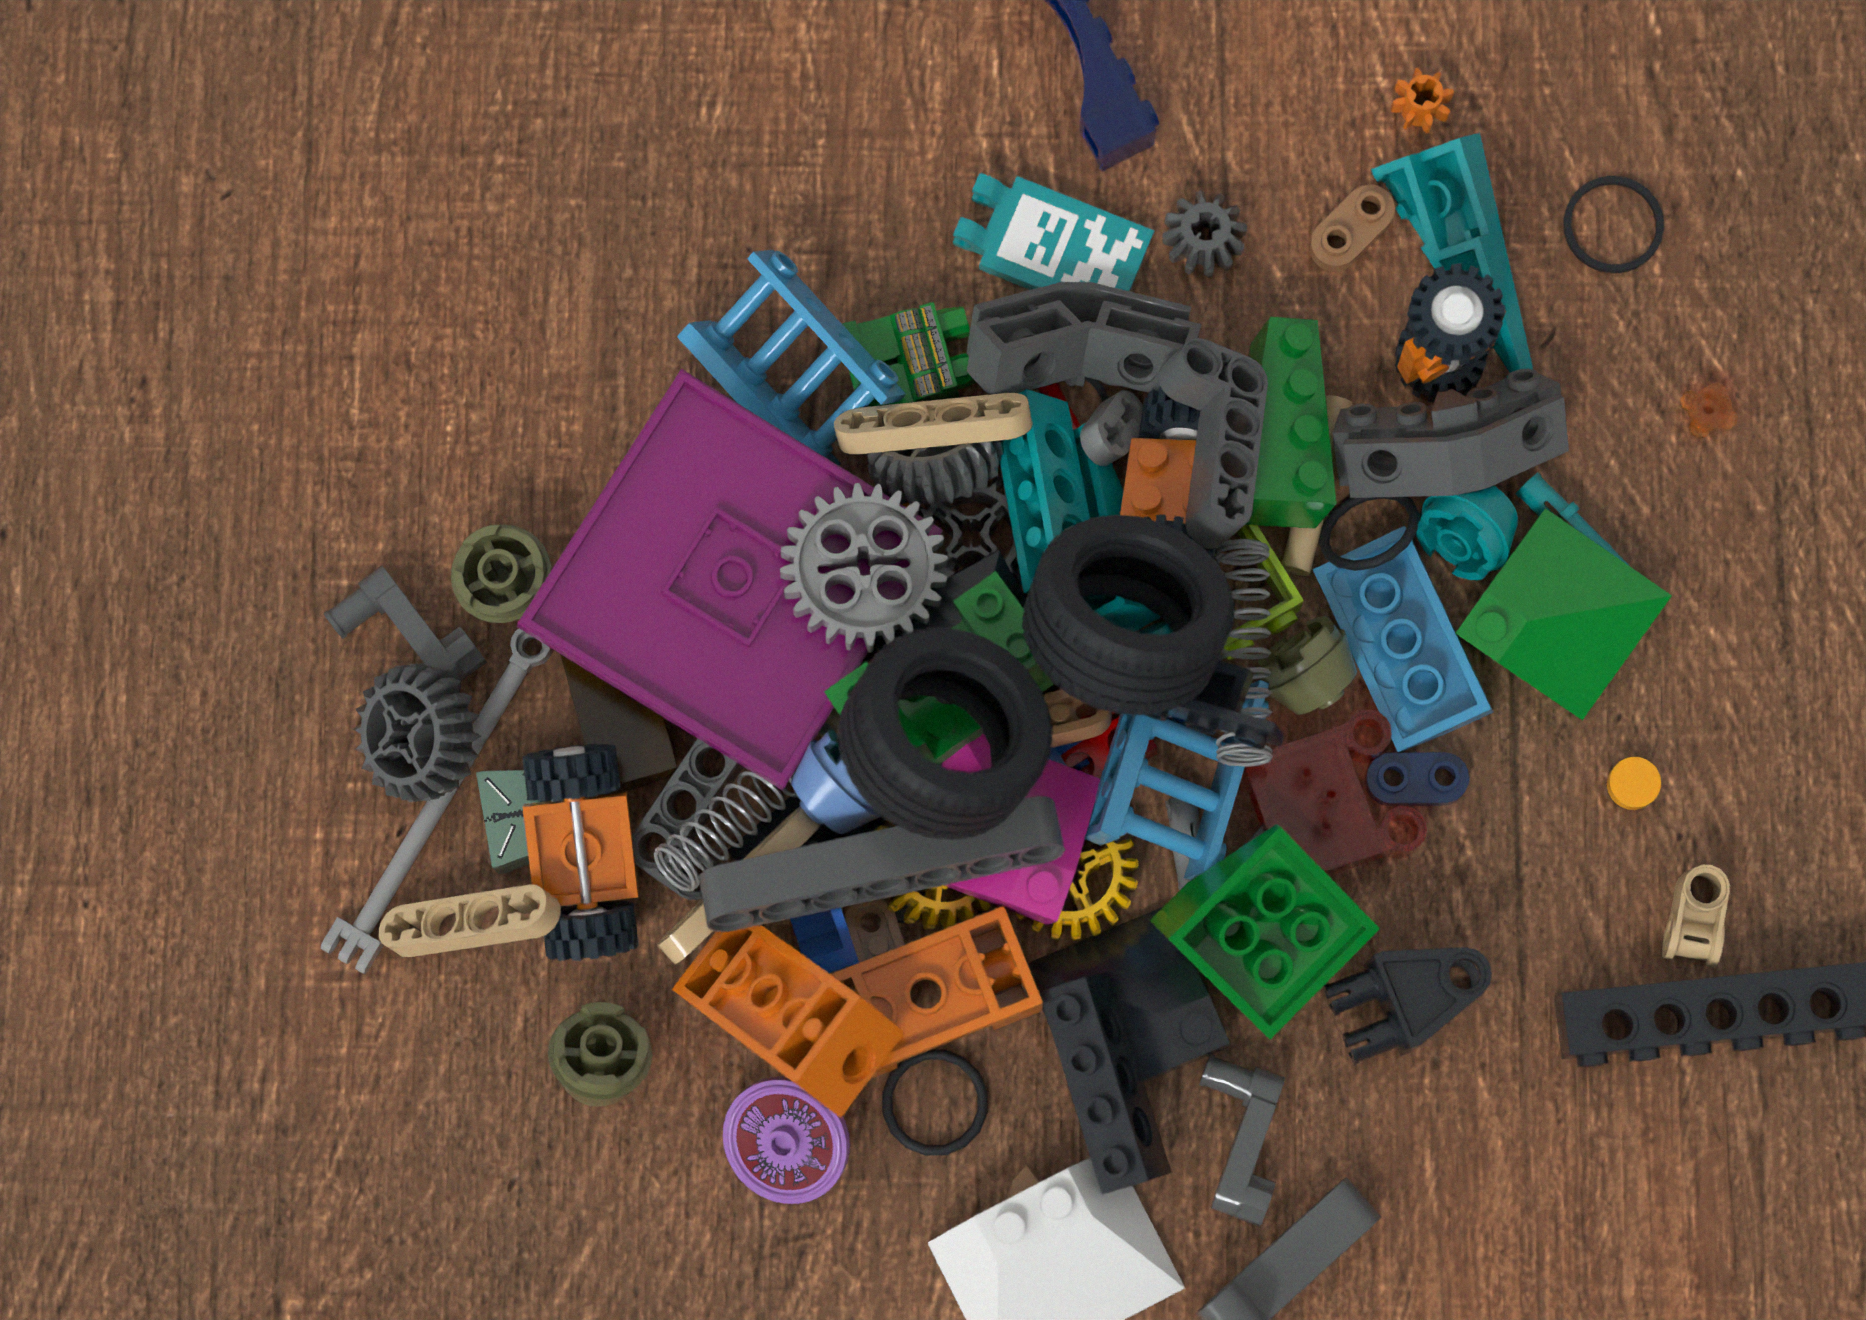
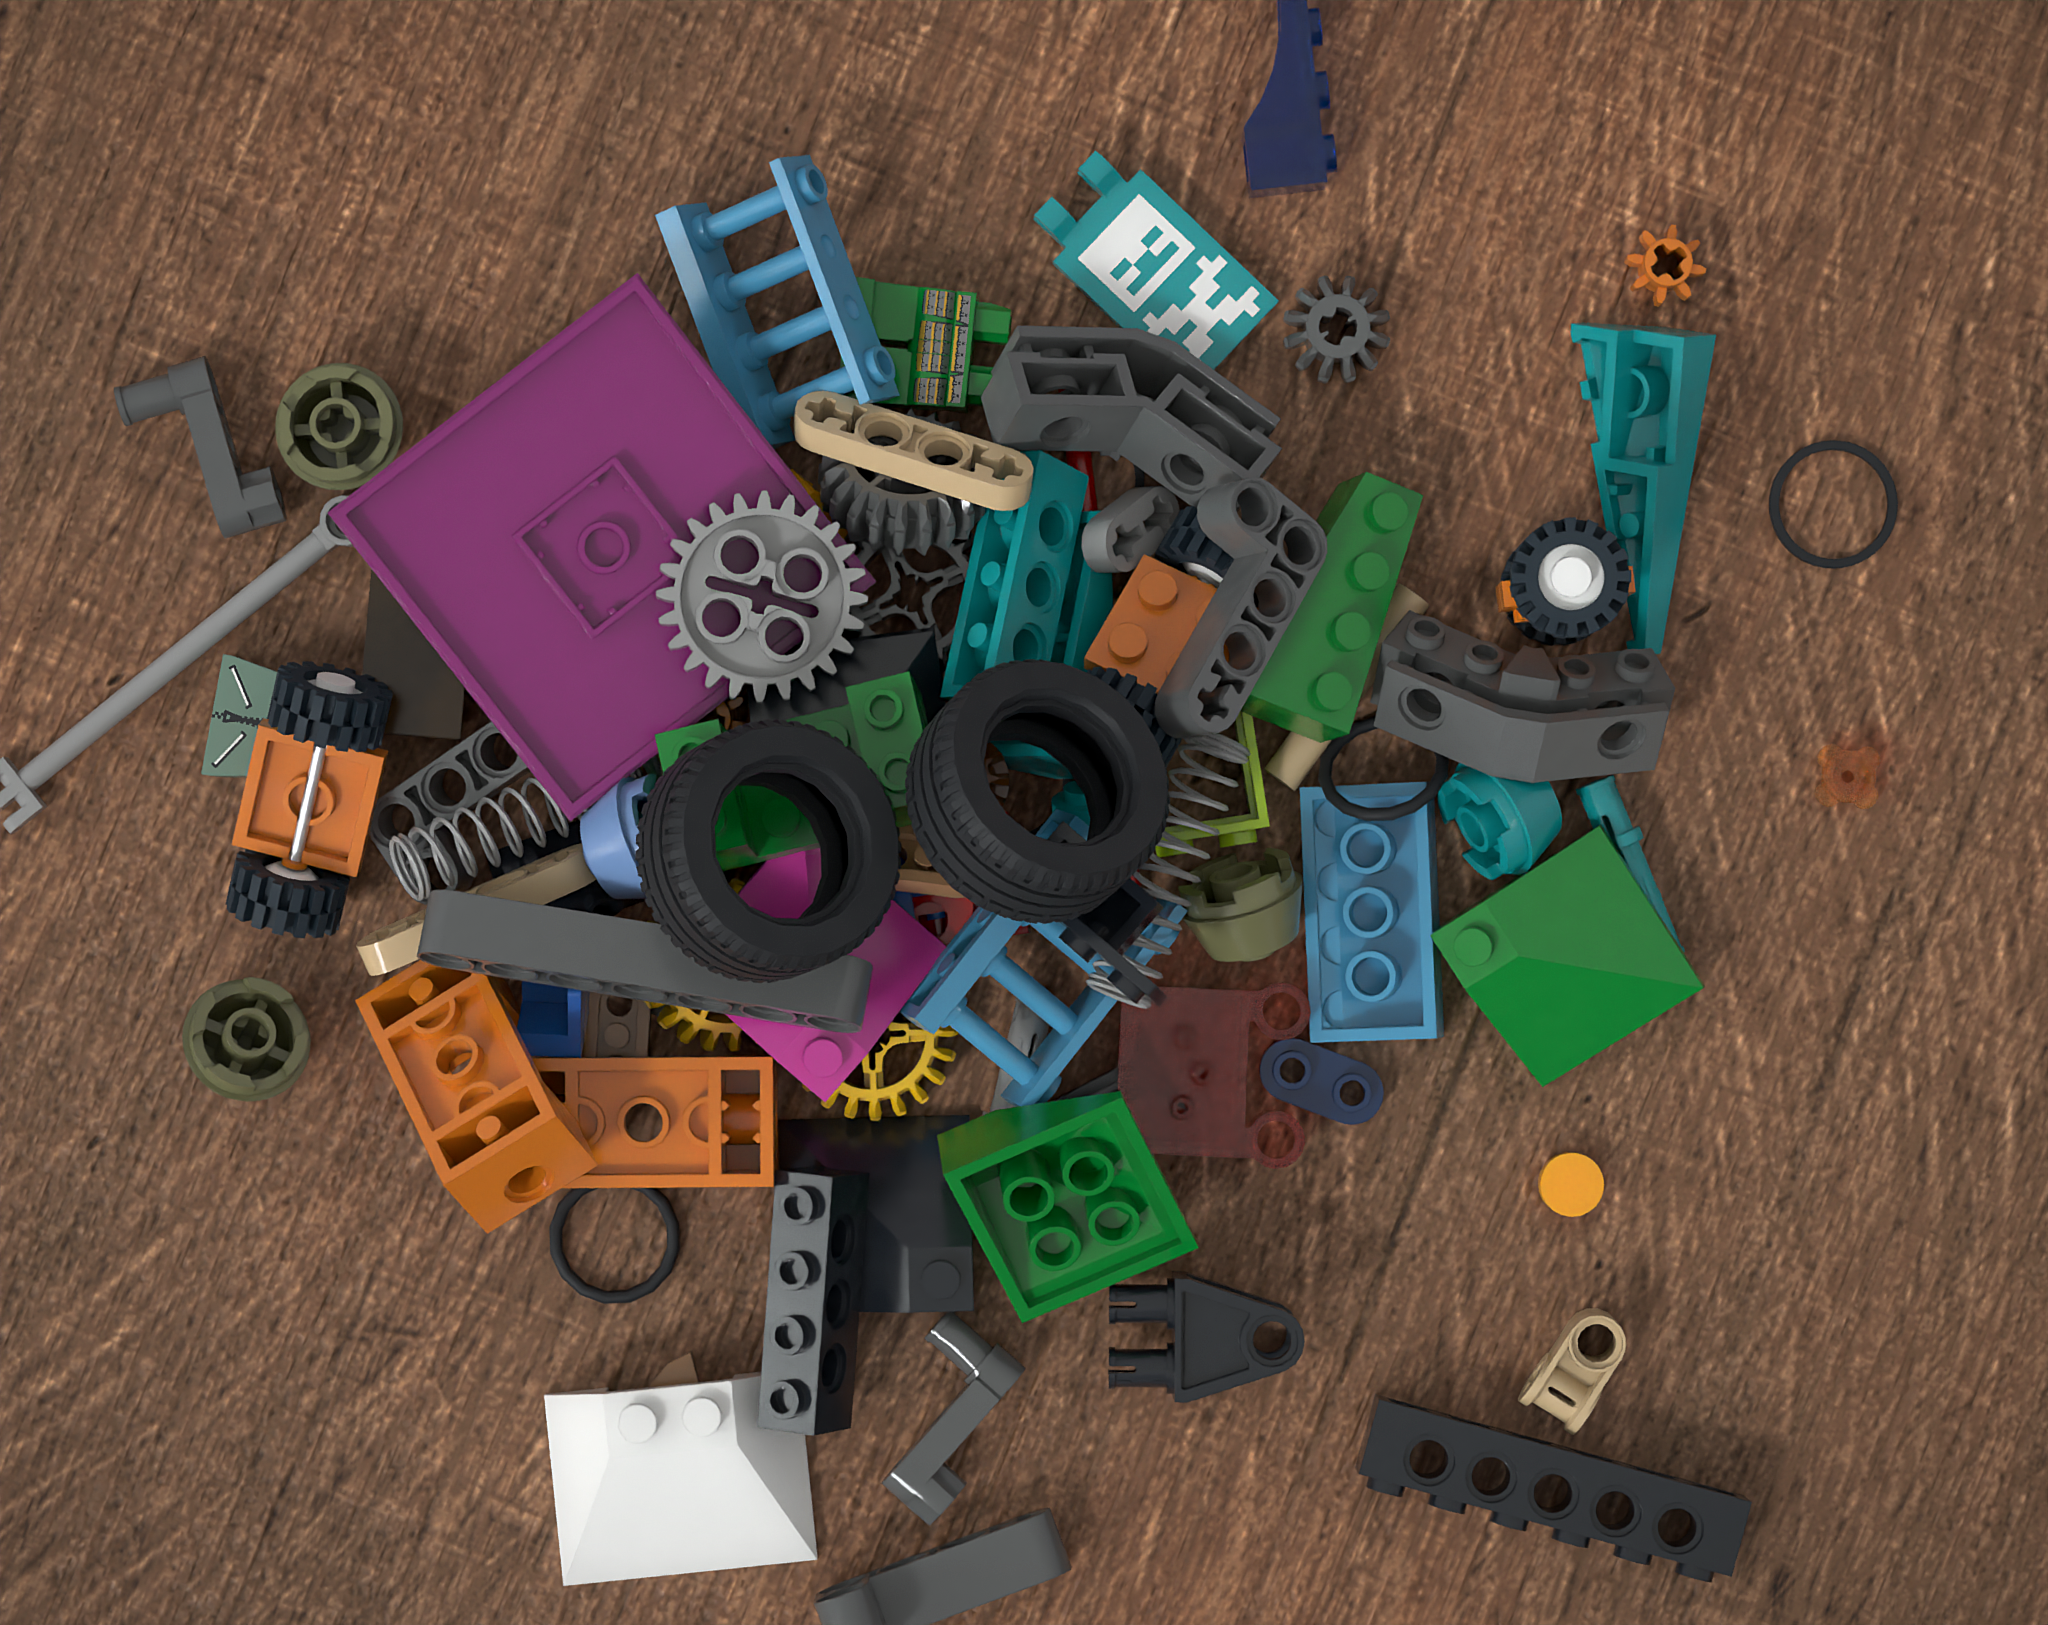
camera: 15 degrees right, 10 degrees up
dark grey gear [353,663,482,802] -> none
tan beam [379,885,561,957] -> none
medium lavender shield [723,1077,850,1204] -> none
medium nougat plate [1309,185,1395,272] -> none

